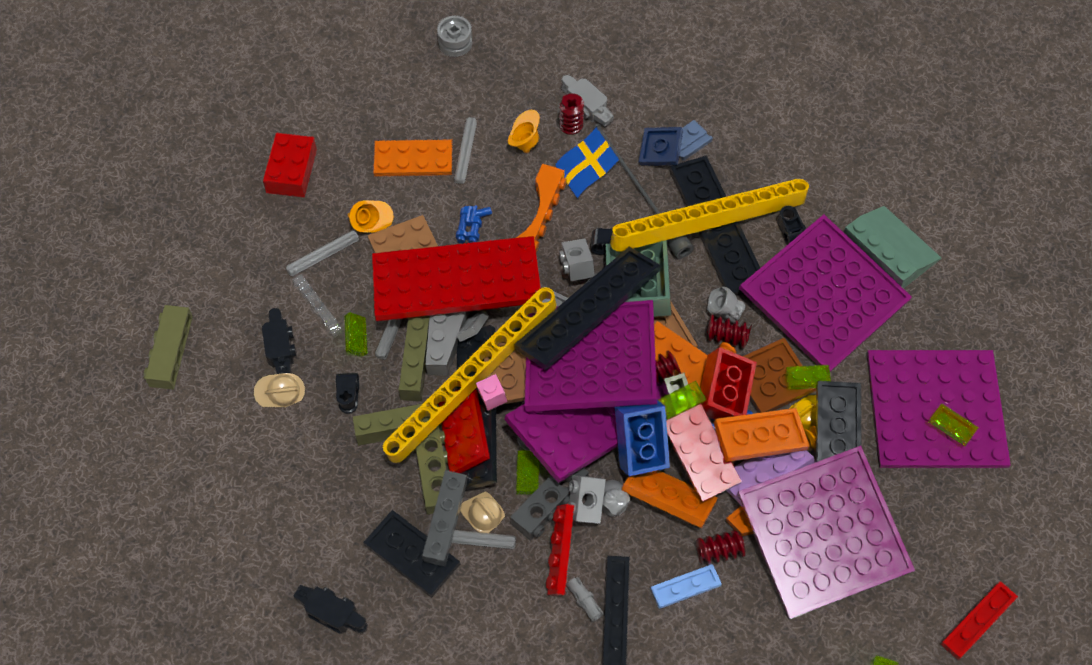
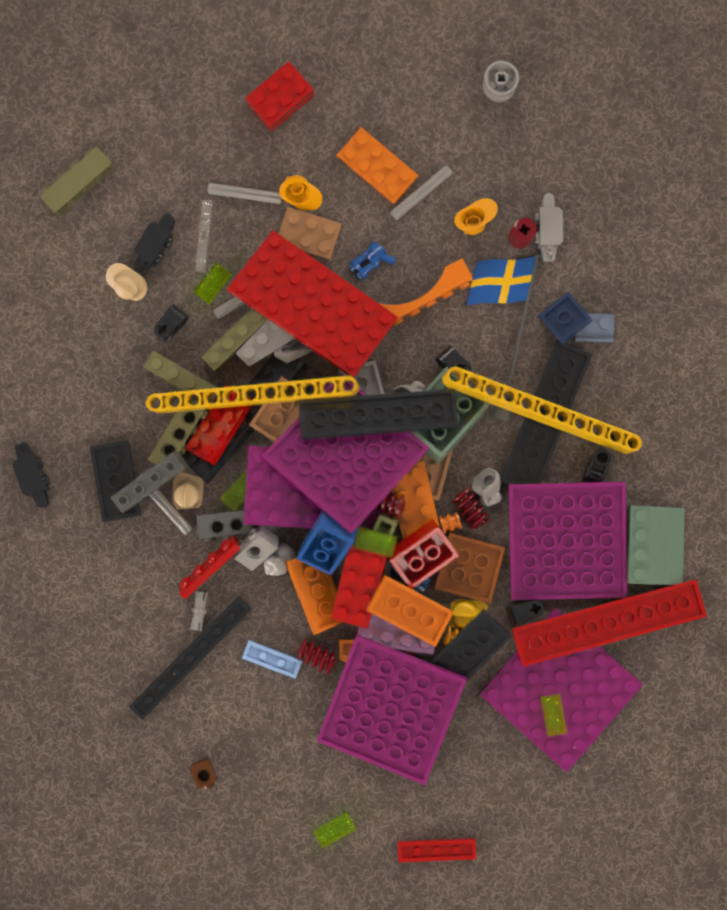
camera: 45 degrees right, 25 degrees up
bright pink brick [476,374,507,411] -> none
light grey brick [559,239,595,281] -> none
clear neon green plate [786,365,831,390] -> none
none -> black piece [505,600,544,626]
none -> red plate [511,579,707,667]

